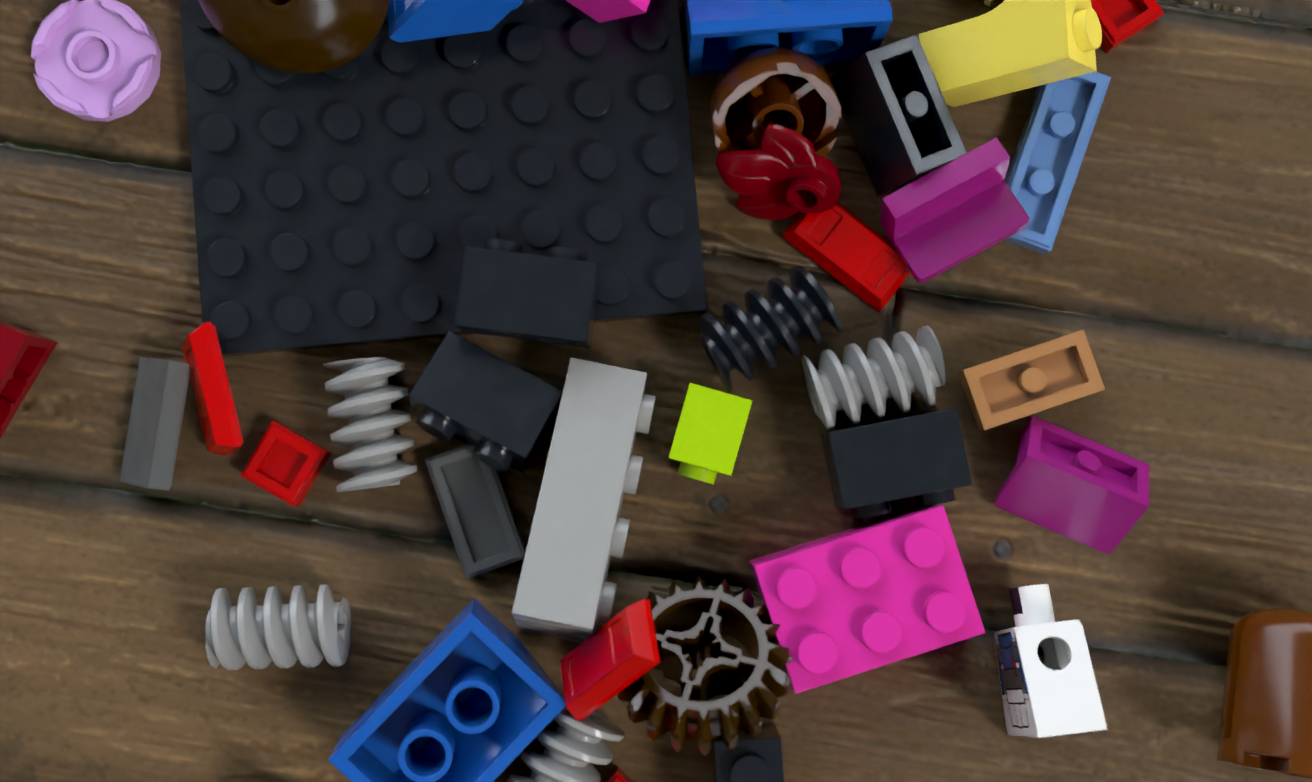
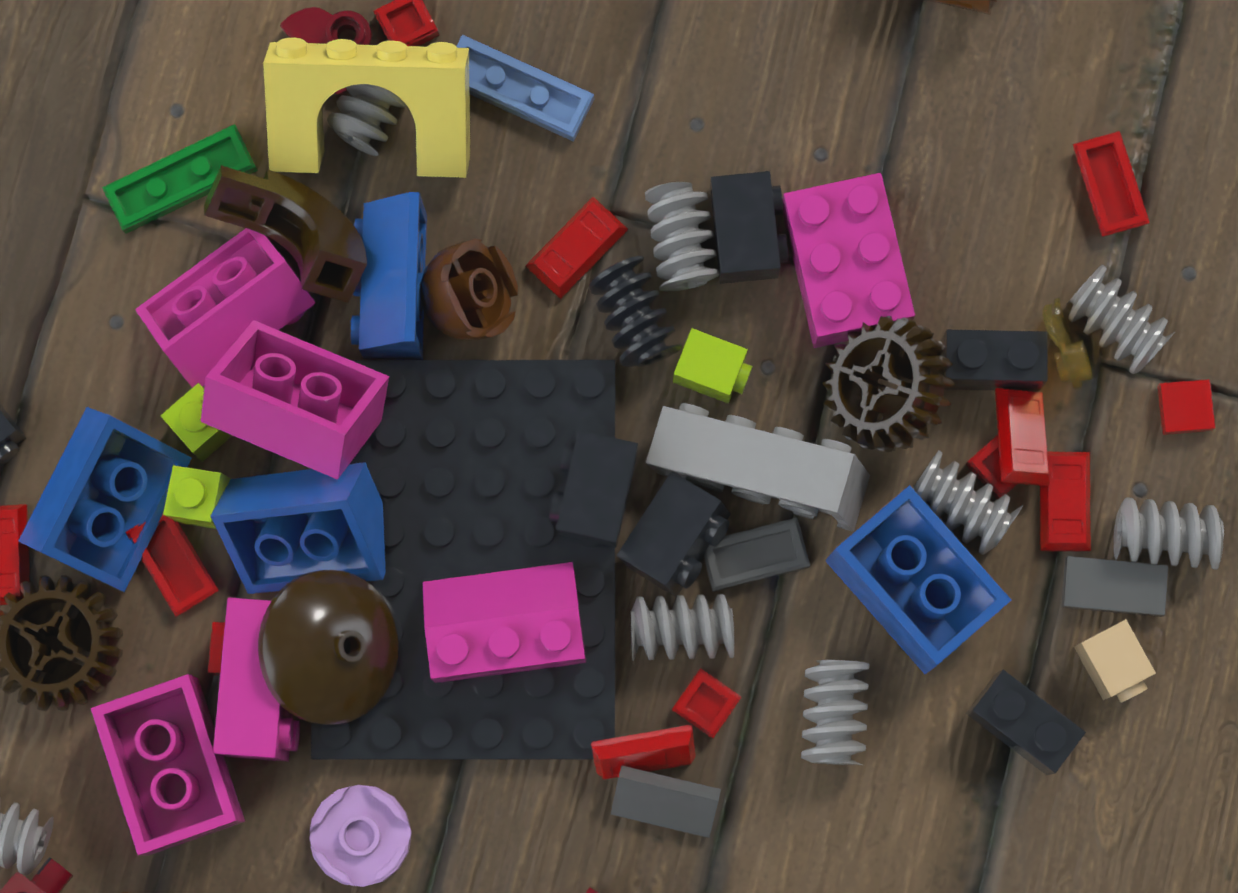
camera: 85 degrees left, 5 degrees down
red tile [560,599,660,721] -> none
dark red plate [715,123,842,220] -> none
black brick [830,34,967,196] -> none
magenta panel [880,137,1029,283] -> none
medium nougat plate [958,329,1105,431] -> none
white torso [994,584,1107,738] -> none
magenta panel [995,415,1149,553] -> none
none -> dark pink slope [423,562,586,683]

